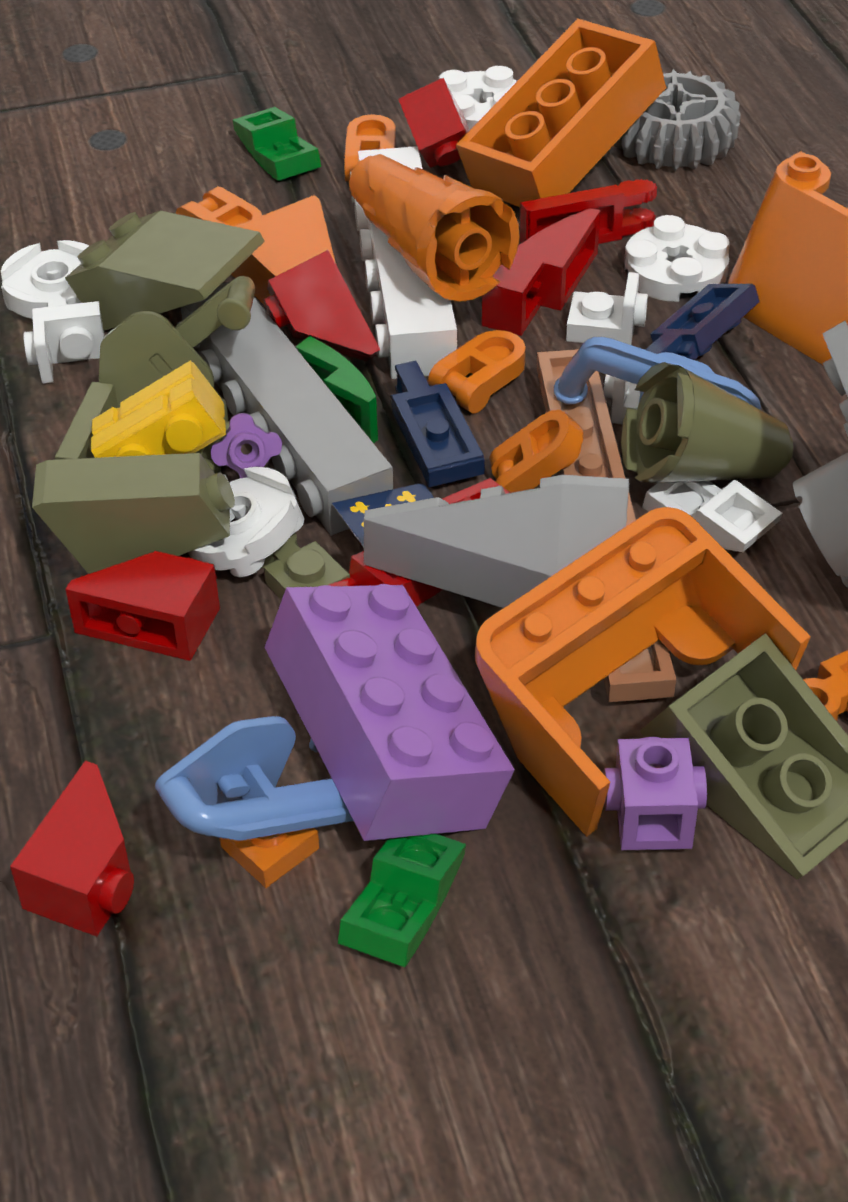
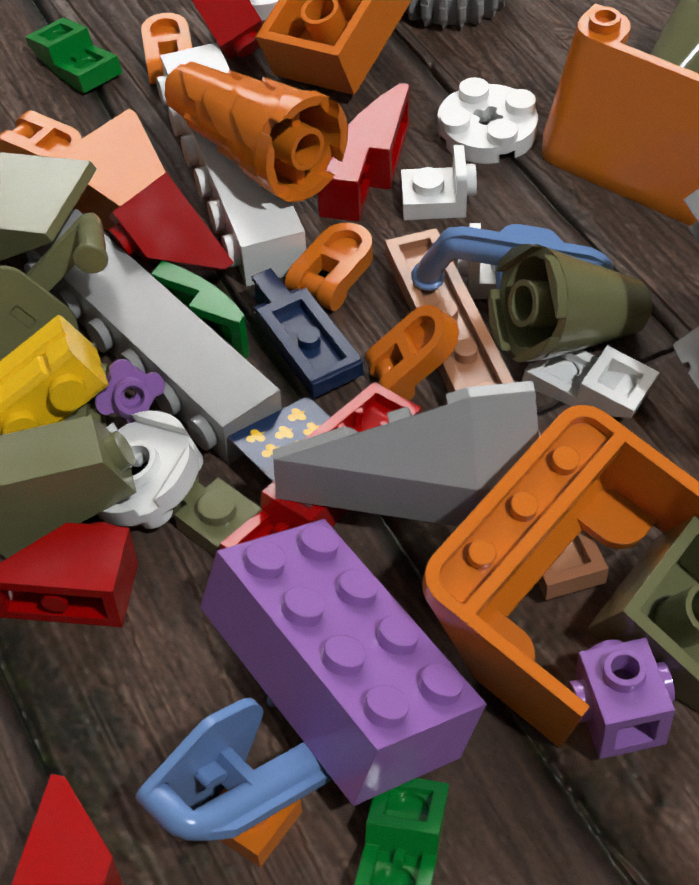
camera: 10 degrees left, 5 degrees up
red hinge [520,179,657,244] -> none
dark blue hinge [645,284,760,360] -> none

